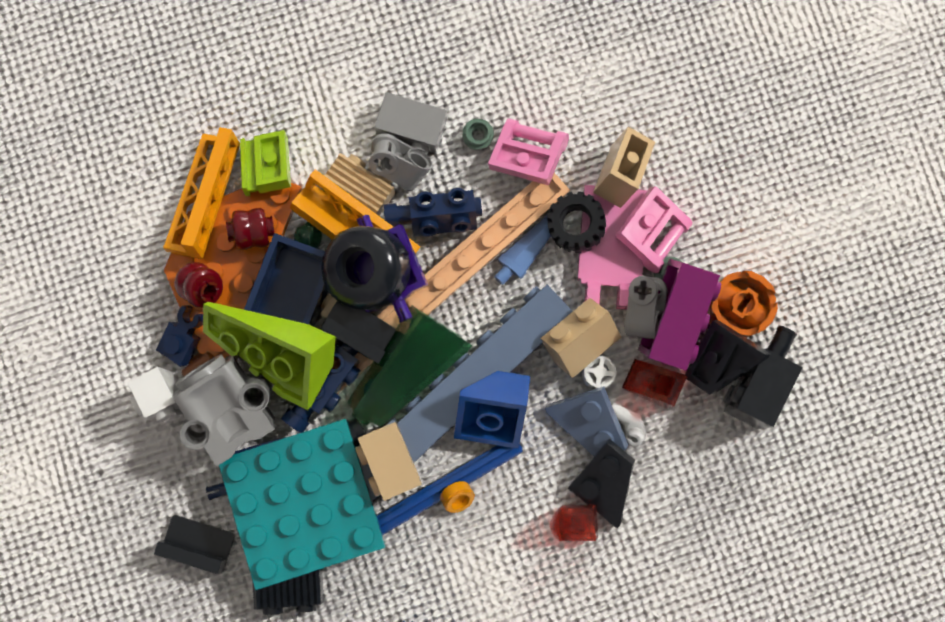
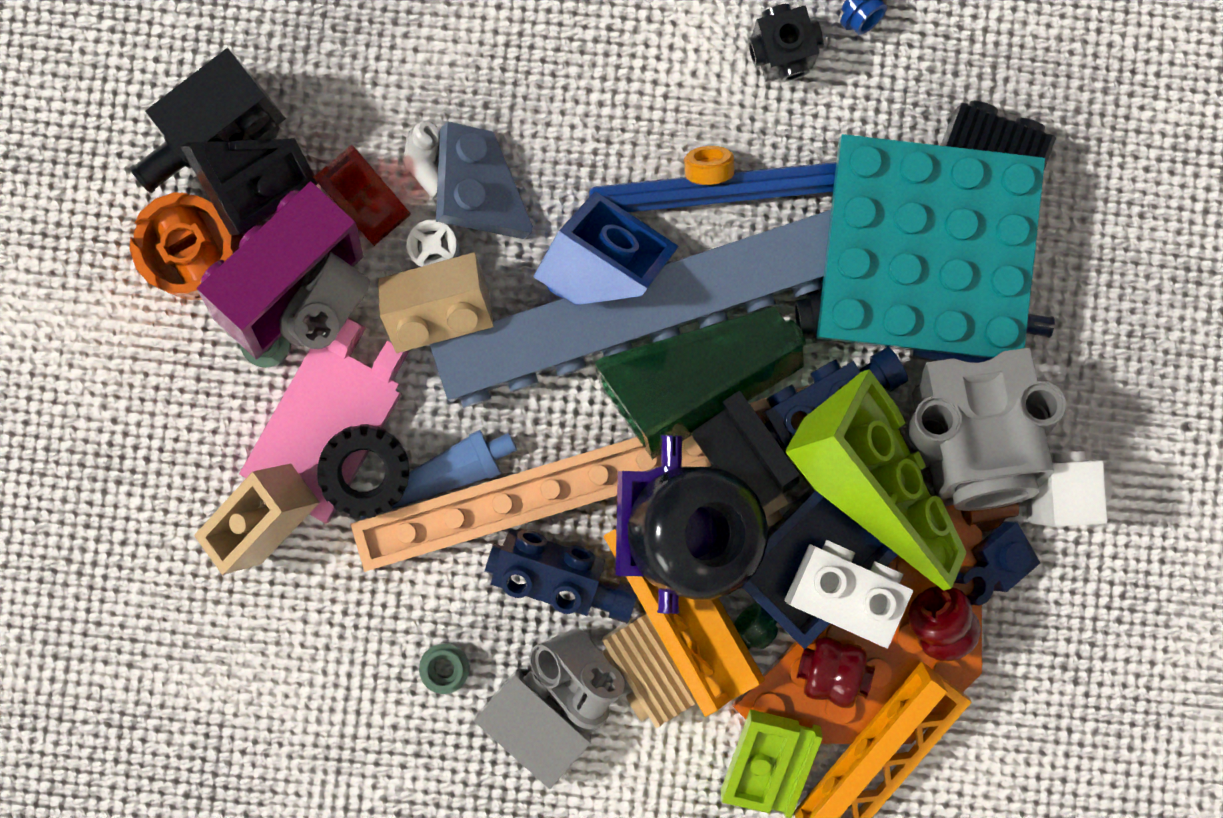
camera: 155 degrees left, 5 degrees up
black panel [154,515,235,574] -> none
tan brick [355,422,422,501] -> none
bright pink plate [488,118,569,185] -> none
clear red plate [549,505,598,541] -> none
black wing [568,439,635,528] -> none
bright pink plate [615,186,692,273] -> none
none -> black brick [748,4,824,82]
none -> white brick [784,540,913,649]

